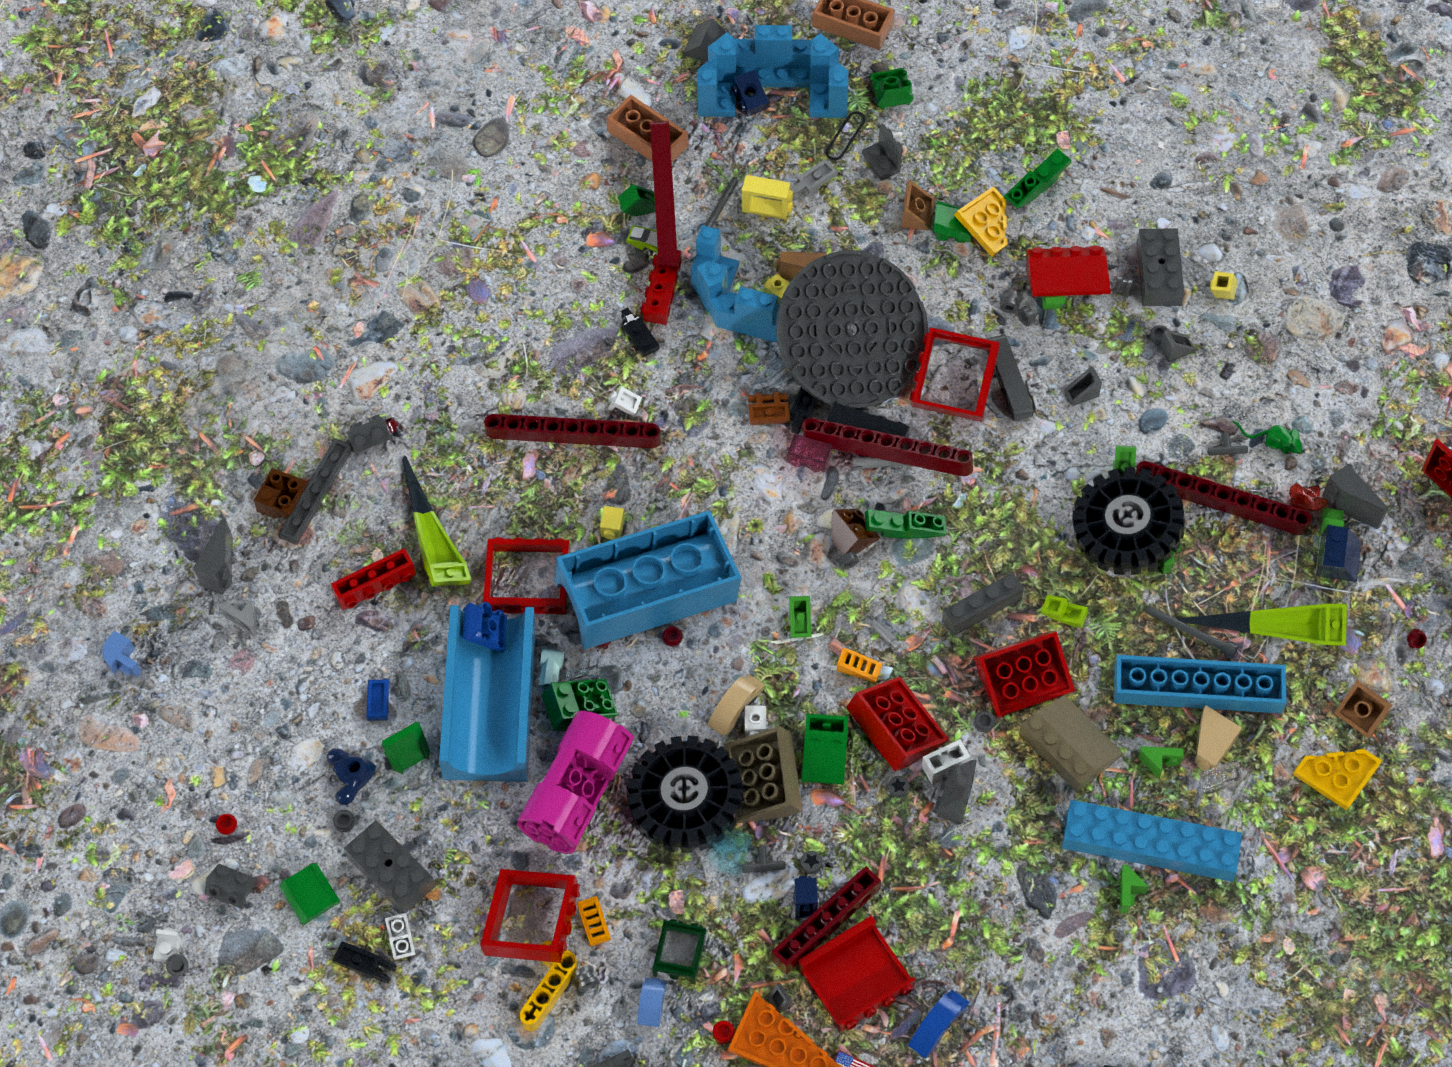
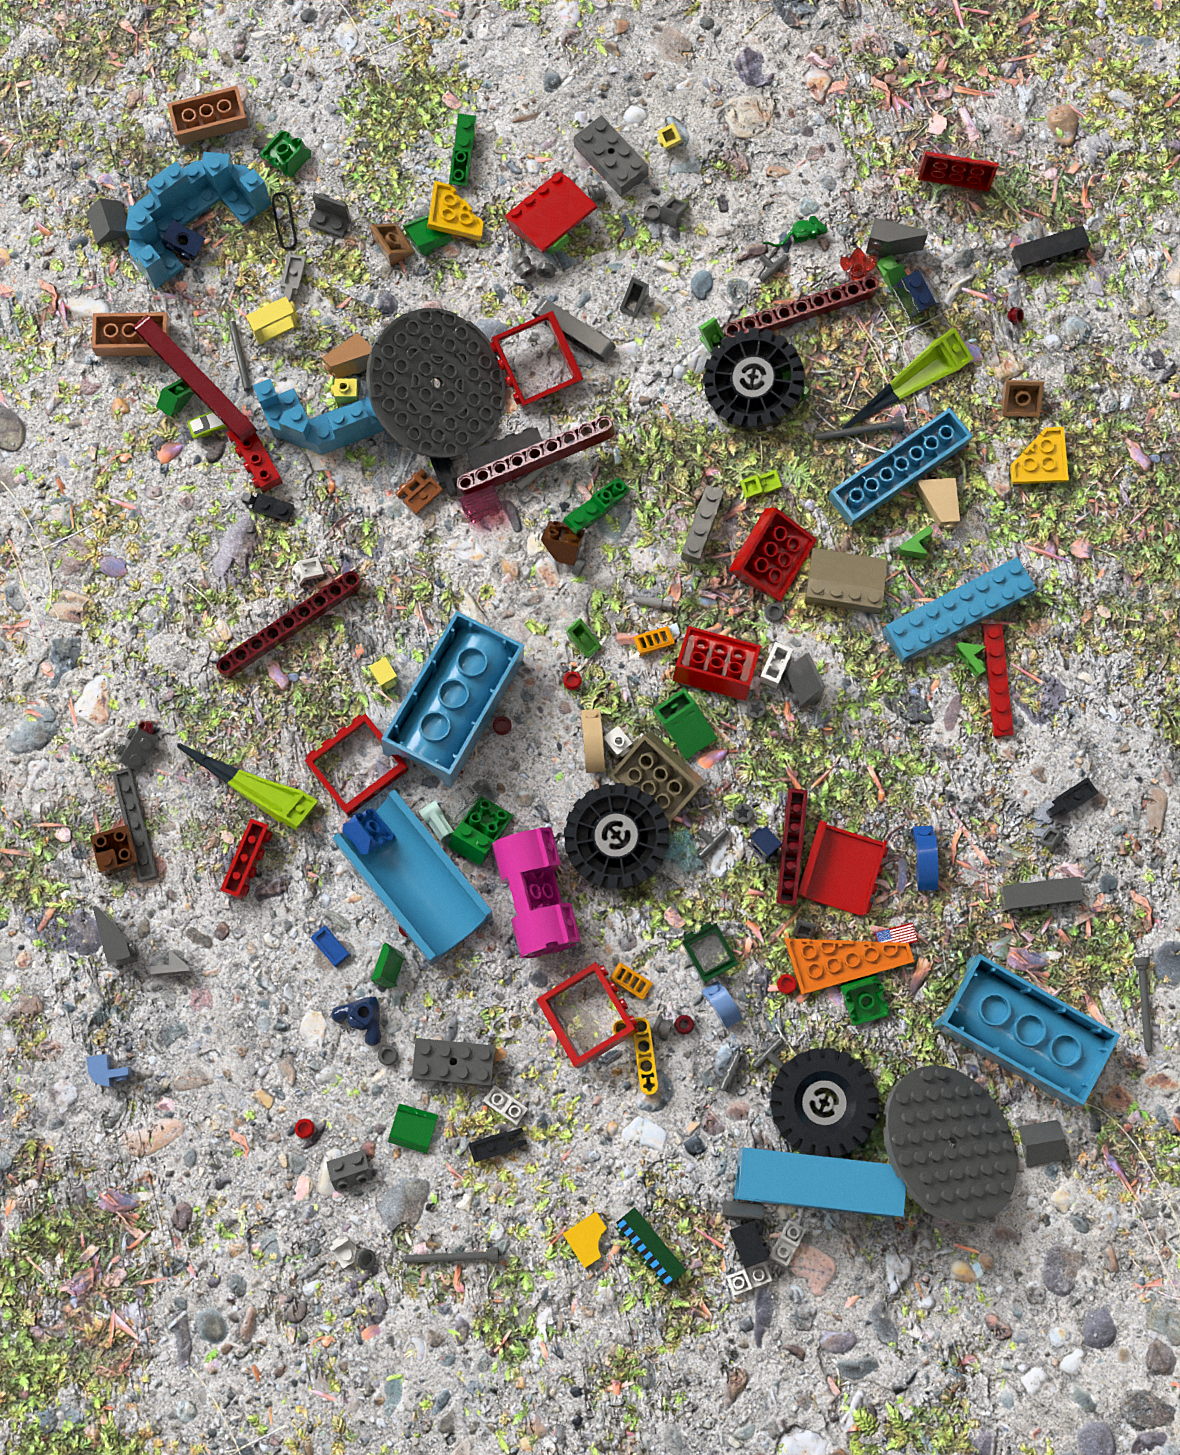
camera: 40 degrees left, 15 degrees up
none -> dark grey piece [402,1247,499,1264]
none -> red plate [563,671,582,690]
none -> dark red plate [674,1015,694,1035]
none -> red plate [982,624,1014,737]

